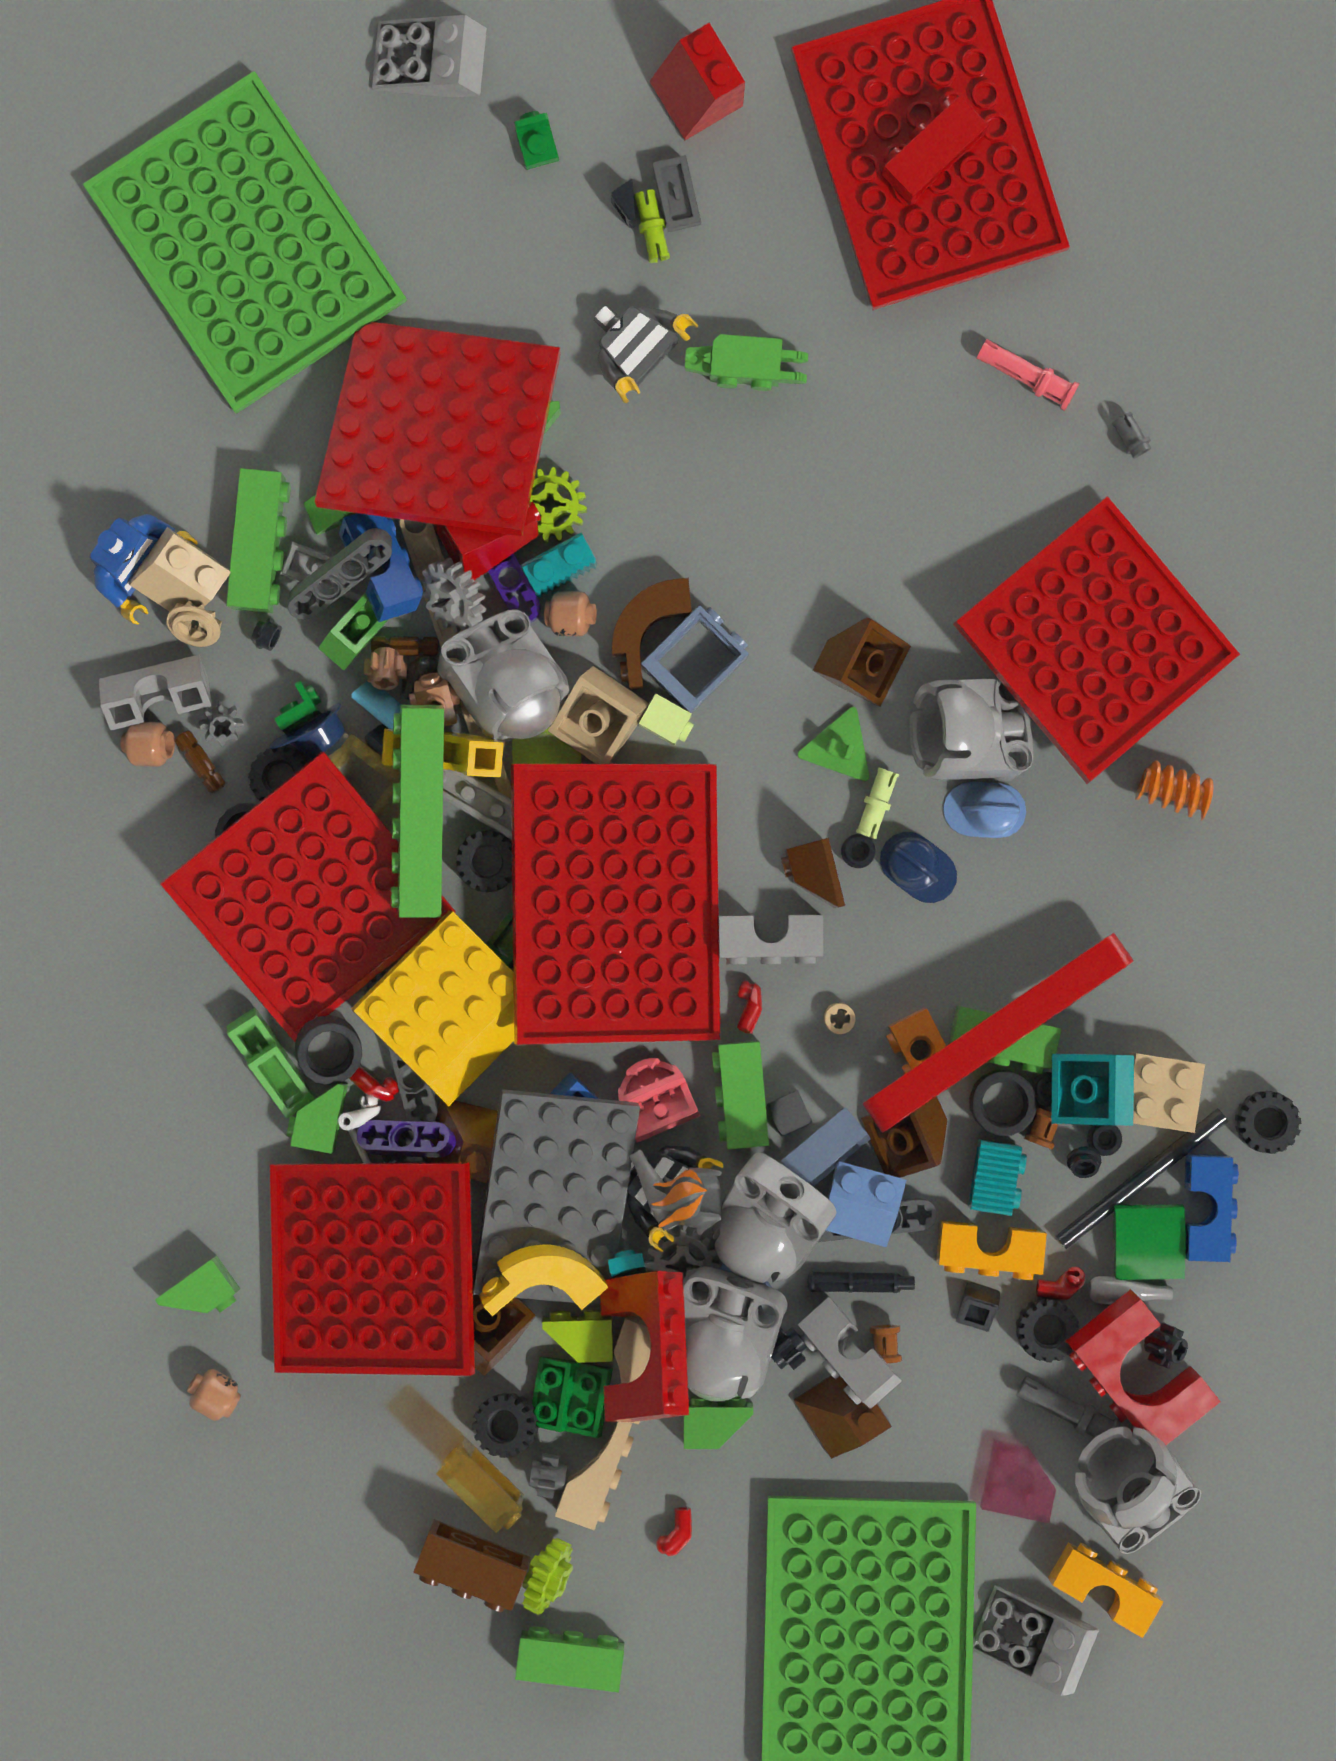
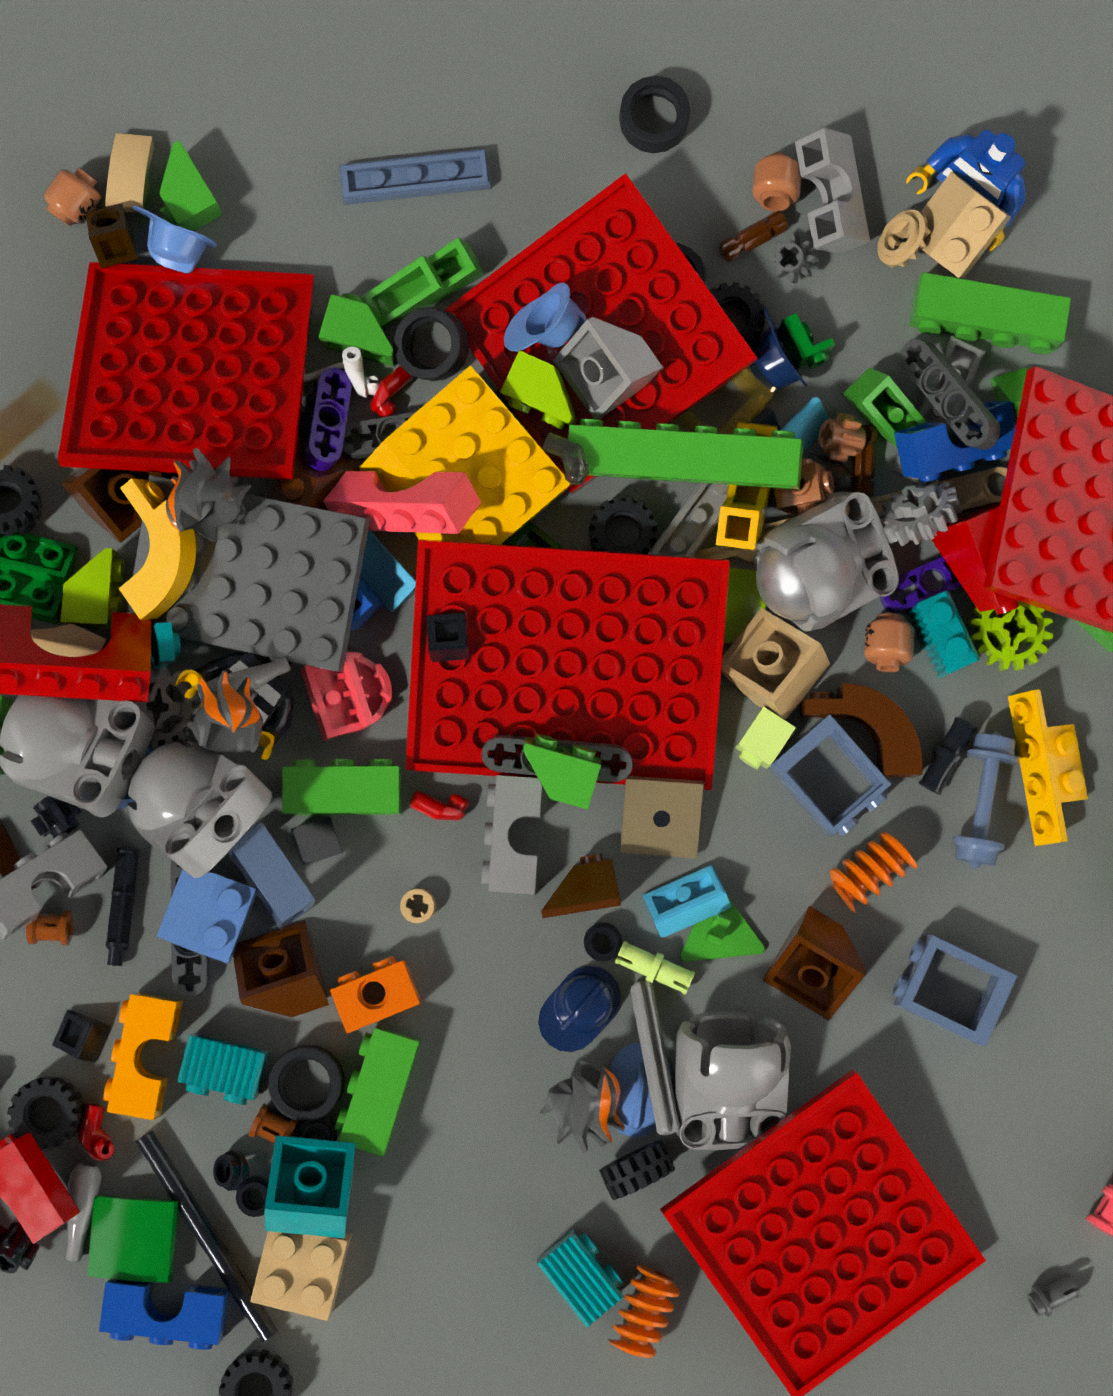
camera: 90 degrees right, 5 degrees down
black plate [252,618,282,651] -> none
red beam [862,933,1134,1133] -> none
none -> dark brown brick [86,203,138,269]
none -> tan slope [105,133,154,213]
none -> medium blue piece [133,206,217,274]
none -> dark grey hair [166,448,251,542]
none -> coral arch [323,471,481,534]
none -> sand blue tile [339,149,491,205]
none -> medium azure slope [360,531,416,613]
none -> black slope [427,612,470,662]
none -> dark grey beam [482,734,633,782]
none -> lime slope [500,350,578,430]
none -> medium blue piece [504,282,587,352]
none -> bright green slope [523,734,601,810]
none -> teal brick [537,1229,624,1327]
none -> dark grey hair [539,1059,625,1152]
none -> clear smoke arm [543,433,589,485]
none -> light grey slope [553,317,663,420]
none -> black tyre [599,1140,675,1200]
none -> black tyre [619,76,691,154]
none -> dark tan tile [620,776,704,858]
none -> light grey axle [630,981,680,1135]
none -> medium azure slope [643,864,731,938]
none -> orange piece [829,832,918,913]
none -> sand blue window [892,935,1017,1047]
none -> black pin [919,717,978,795]
none -> sand blue piece [952,730,1019,870]
none -> yellow bracket [1008,689,1088,846]

